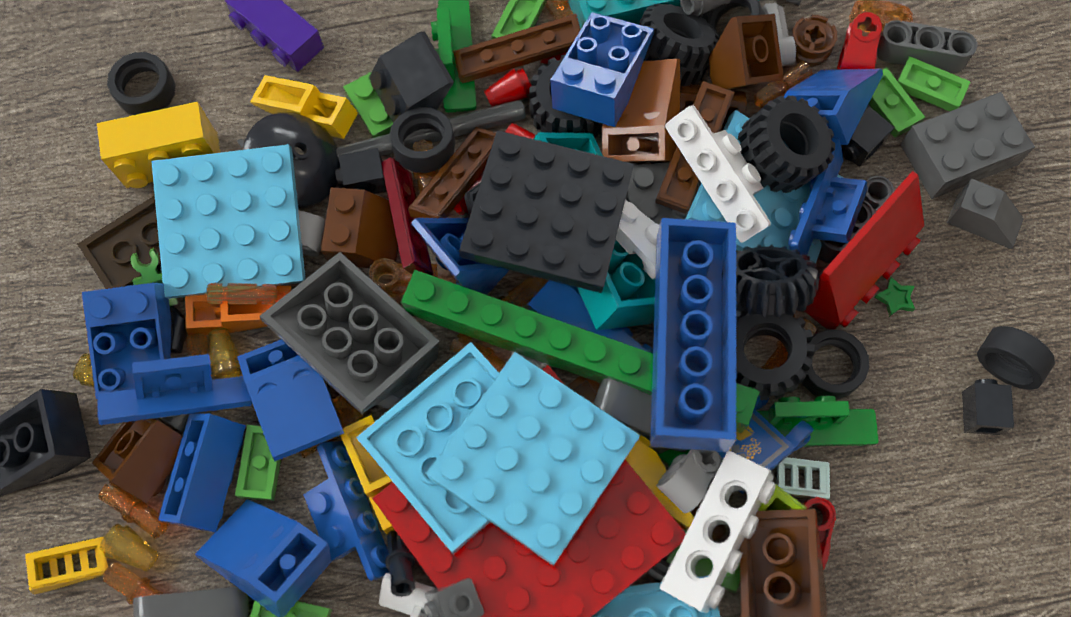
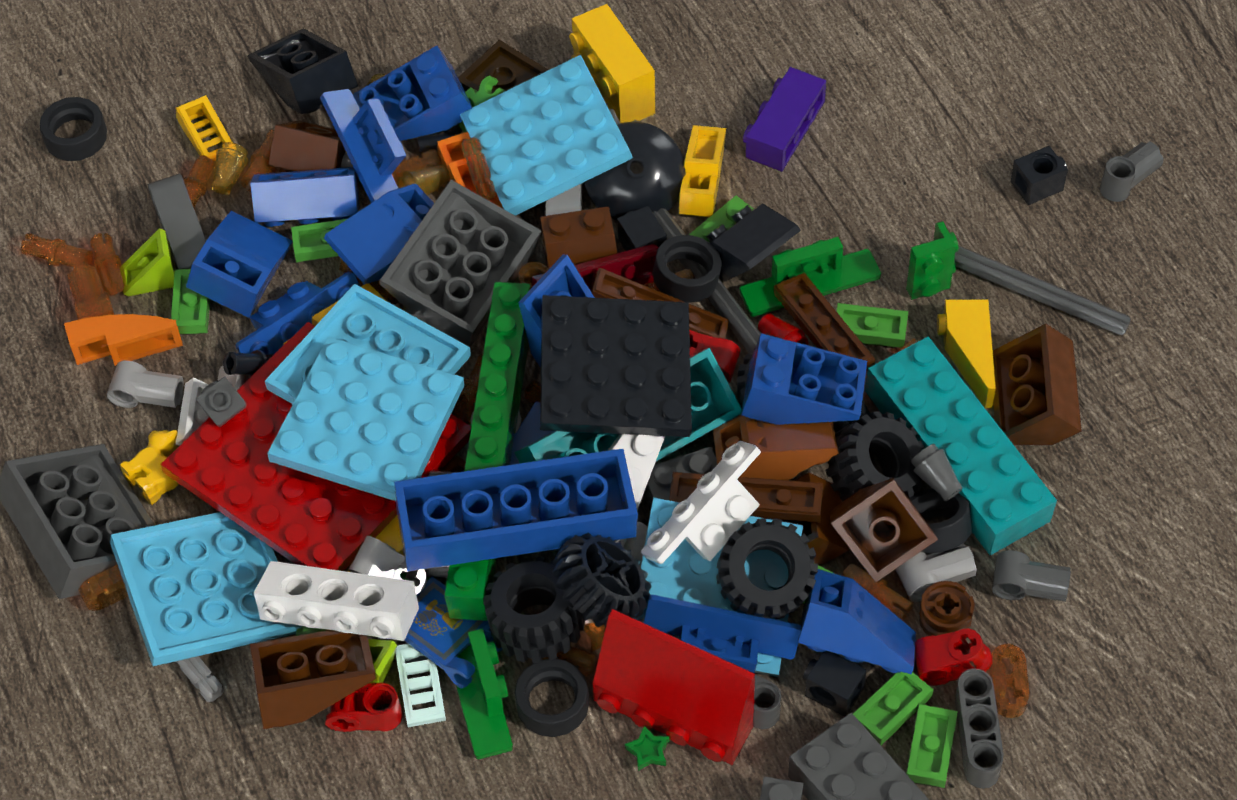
camera: 75 degrees right, 15 degrees down
black tyre [107,52,175,115] -> none

